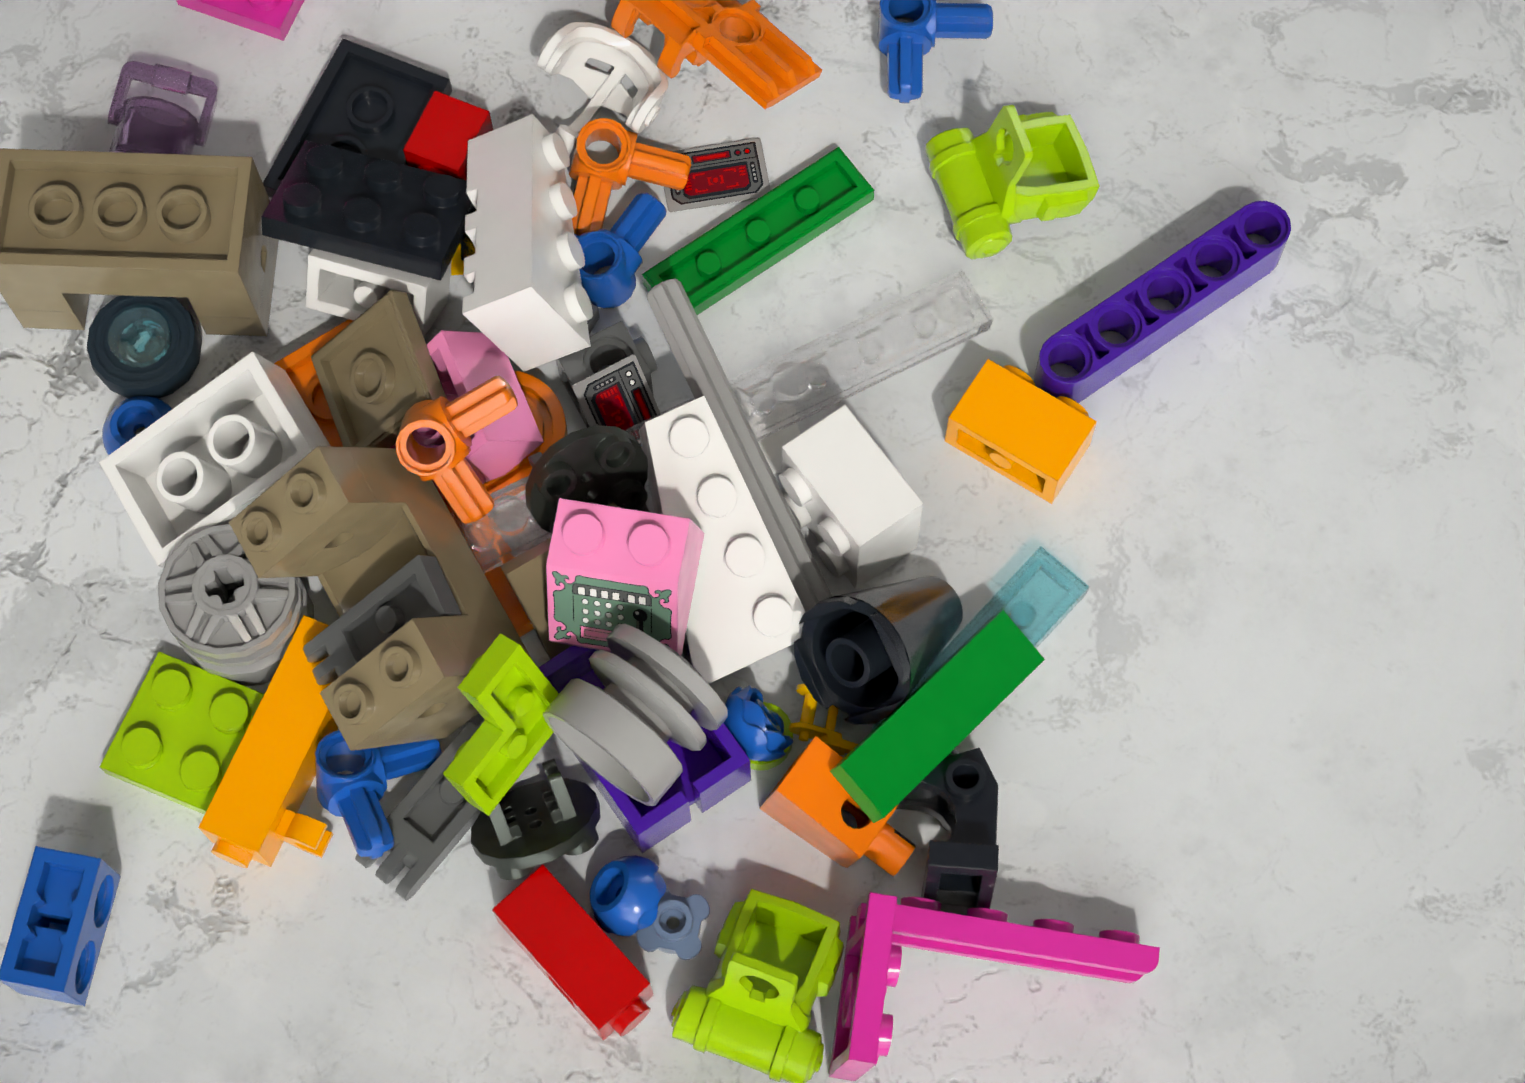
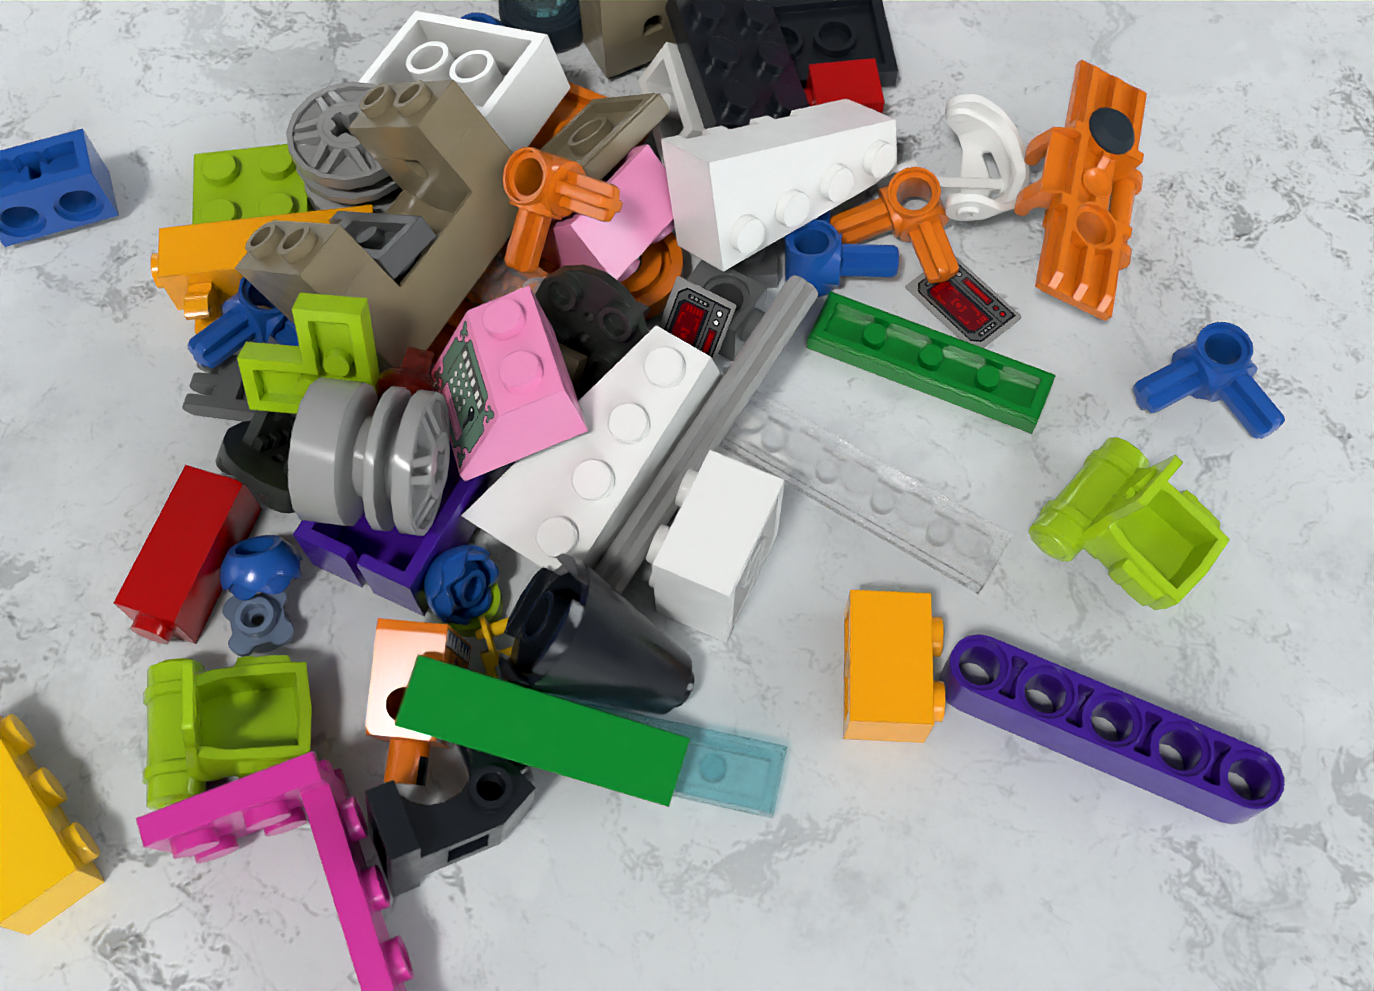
camera: 60 degrees right, 5 degrees down
none -> clear red plate [375,346,443,401]

